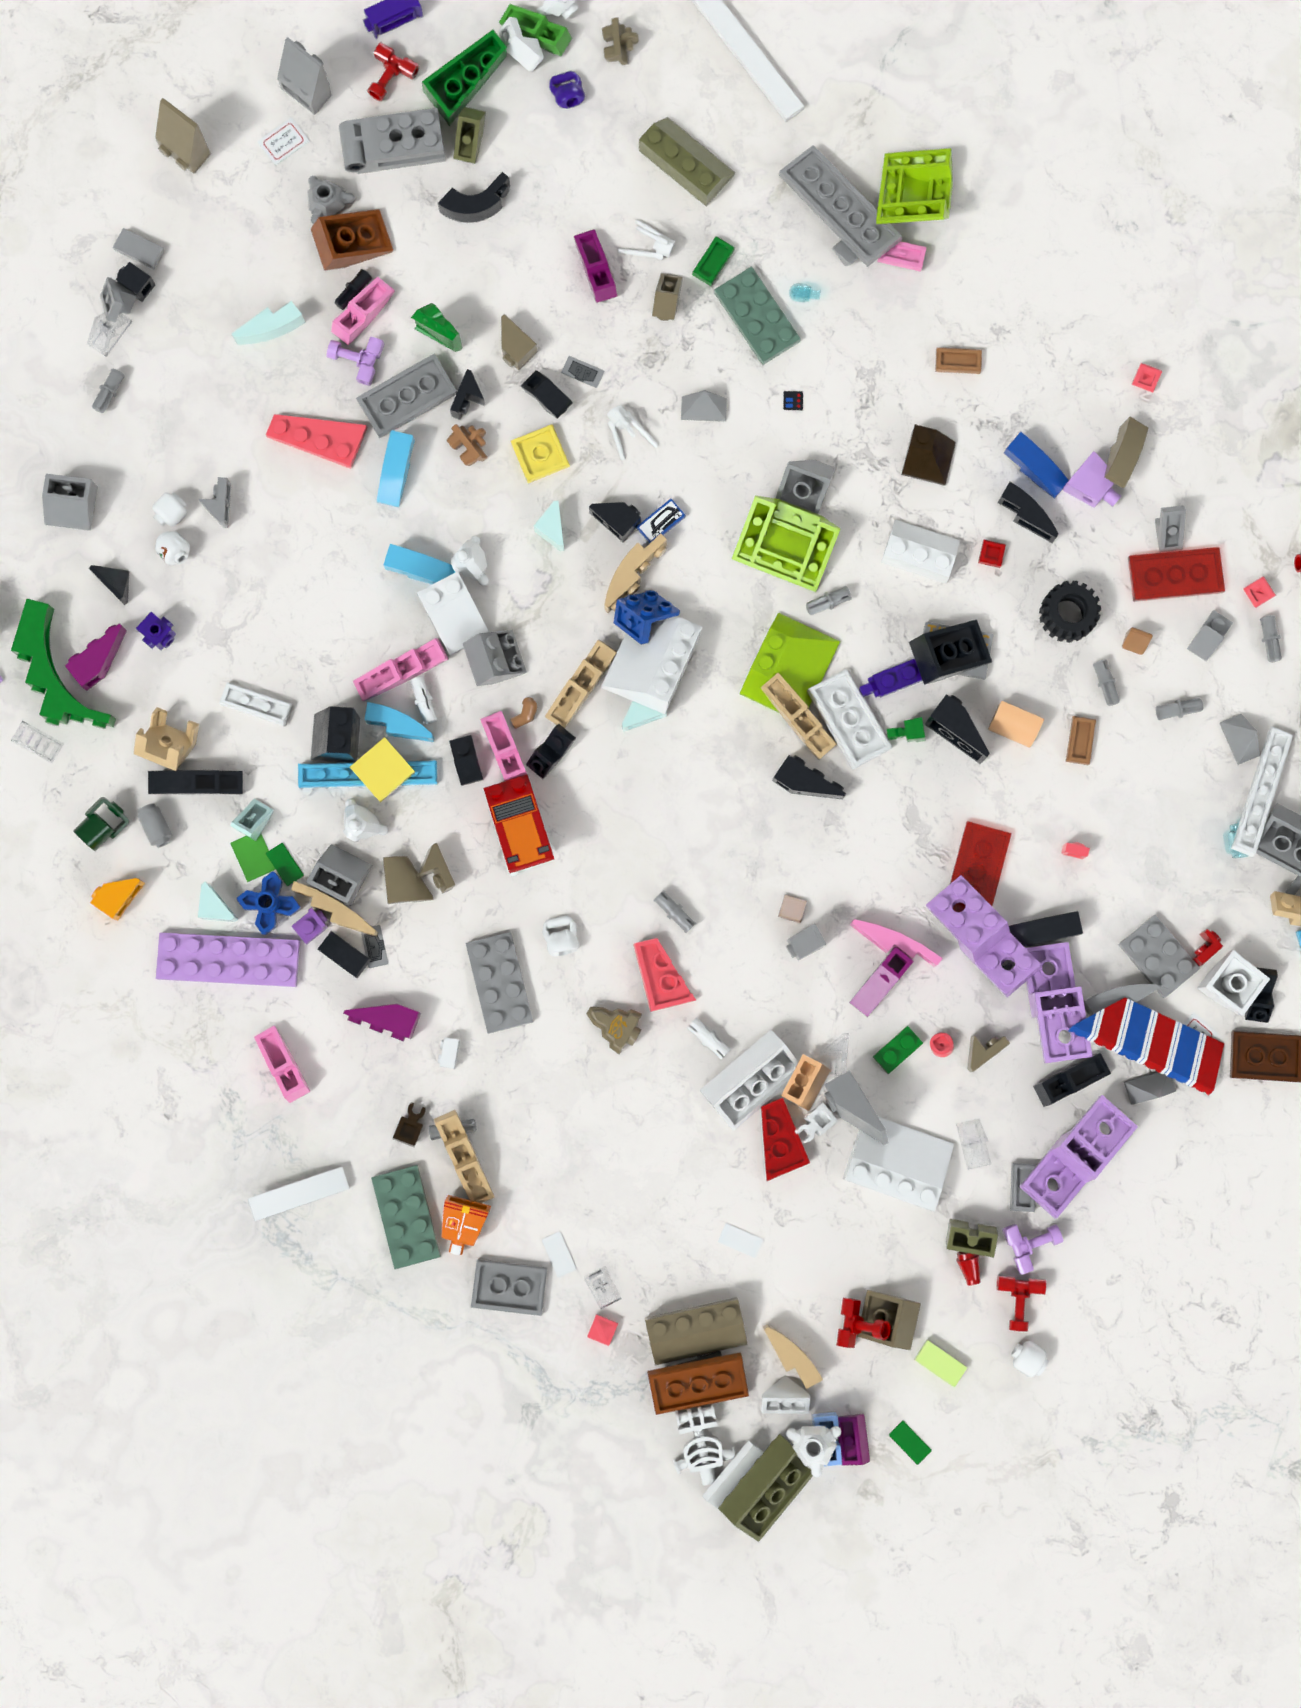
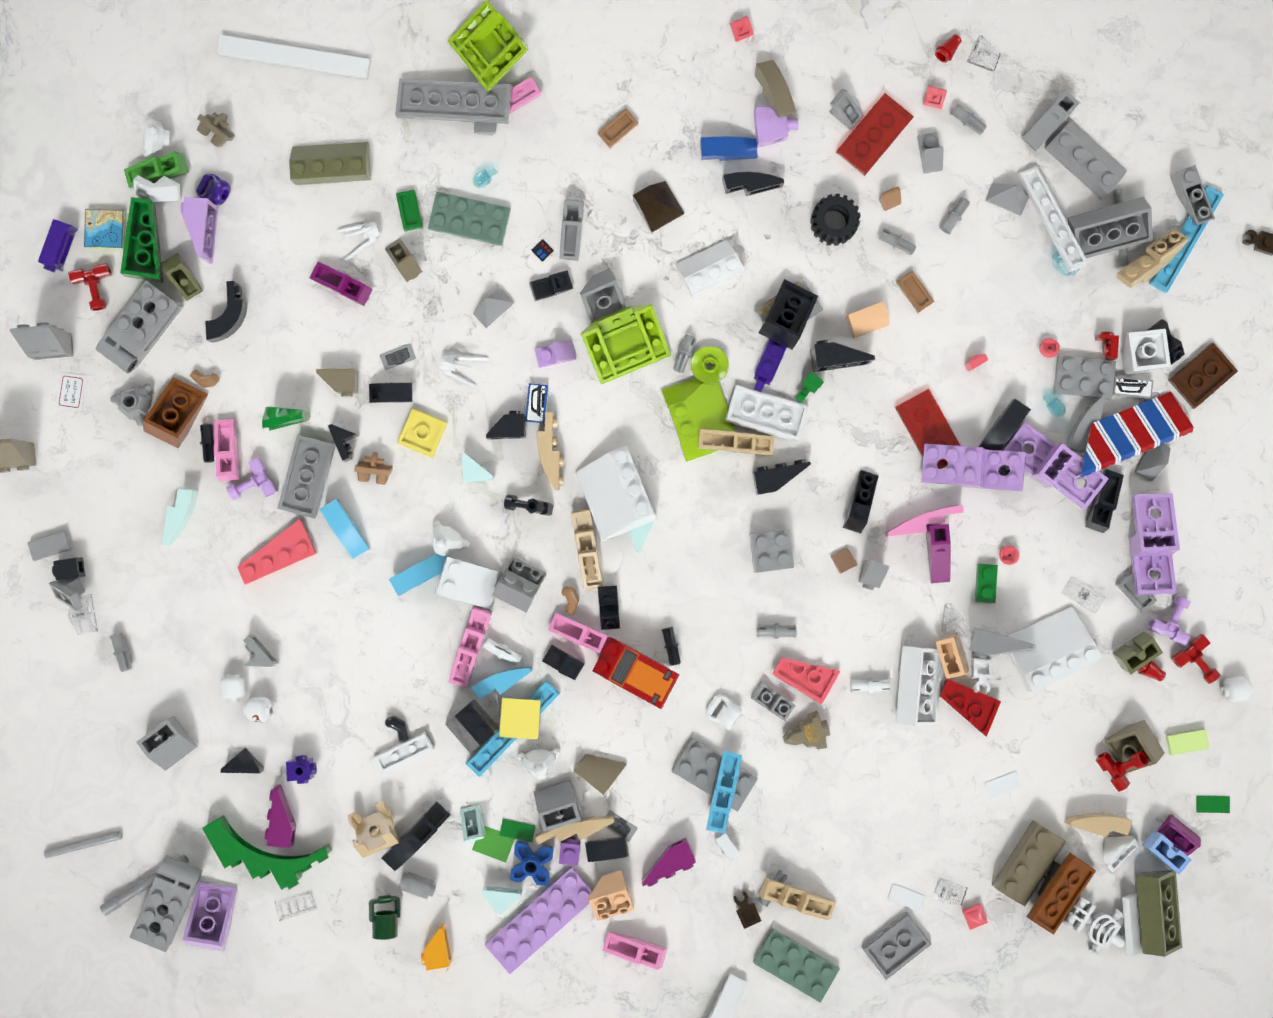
camera: 45 degrees left, 5 degrees up
dark tan slope [417,843,455,893] -> none
orange torso [442,1195,491,1255] -> none
blue bracket [614,590,680,645] -> none
white rock [787,1426,841,1477] -> none
dark tan slope [967,1035,1010,1072] -> none
red tile [978,540,1006,568] -> none
none -> tile [84,209,126,249]
none -> lavender slope [180,197,218,264]
none -> medium nougat arm [190,370,220,388]
none -> black arm [385,716,408,741]
none -> black bar [504,494,554,516]
none -> black slope [529,270,573,301]
none -> lavender slope [535,341,576,368]
none -> light grey slope [559,199,584,261]
none -> light nougat slope [588,870,634,921]
none -> black axle [661,627,681,666]
none -> lime dish [691,346,729,384]
none -> medium azure slope [706,751,742,834]
none -> light grey brick [749,530,794,573]
none -> light grey slope [751,682,796,721]
none -> black slope [843,470,879,534]
none -> coral tile [1039,338,1060,358]
none -> clear light blue cylinder [1043,393,1066,417]
none -> tile [1113,376,1153,399]

